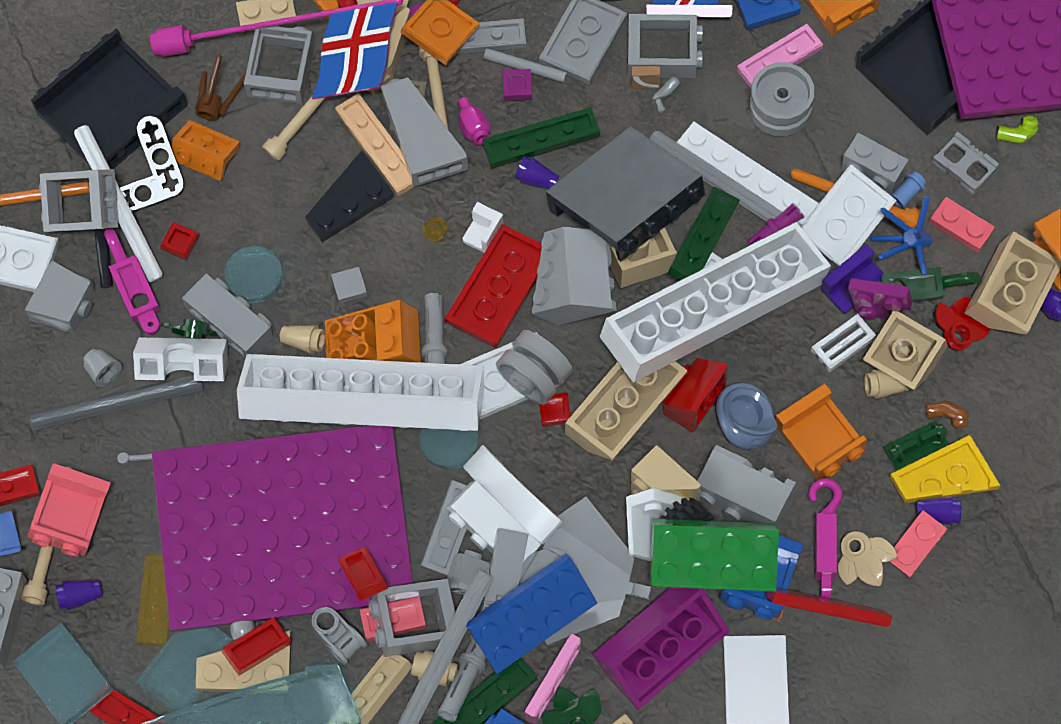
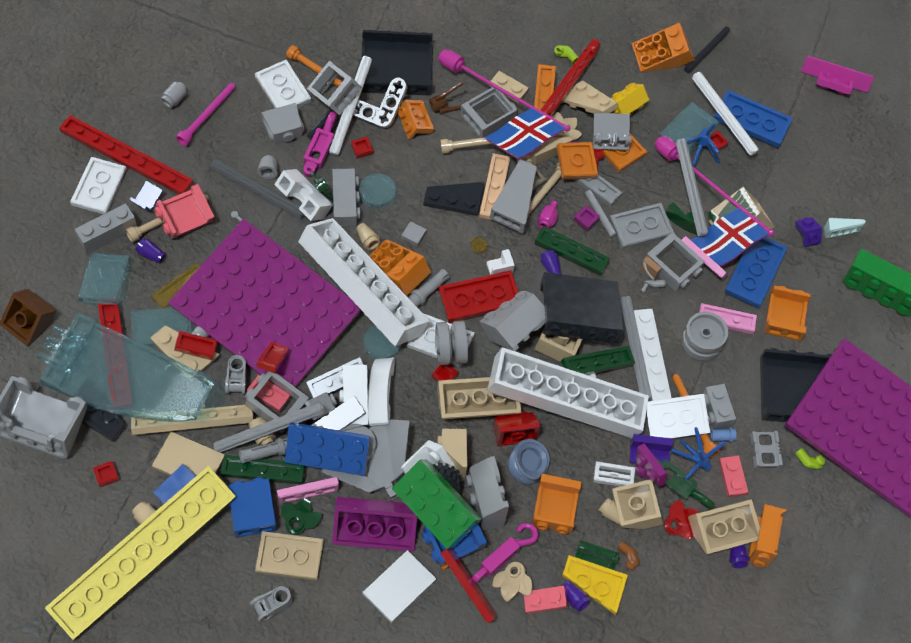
camera: 35 degrees right, 5 degrees down
magenta pin [748,203,805,244] -> none

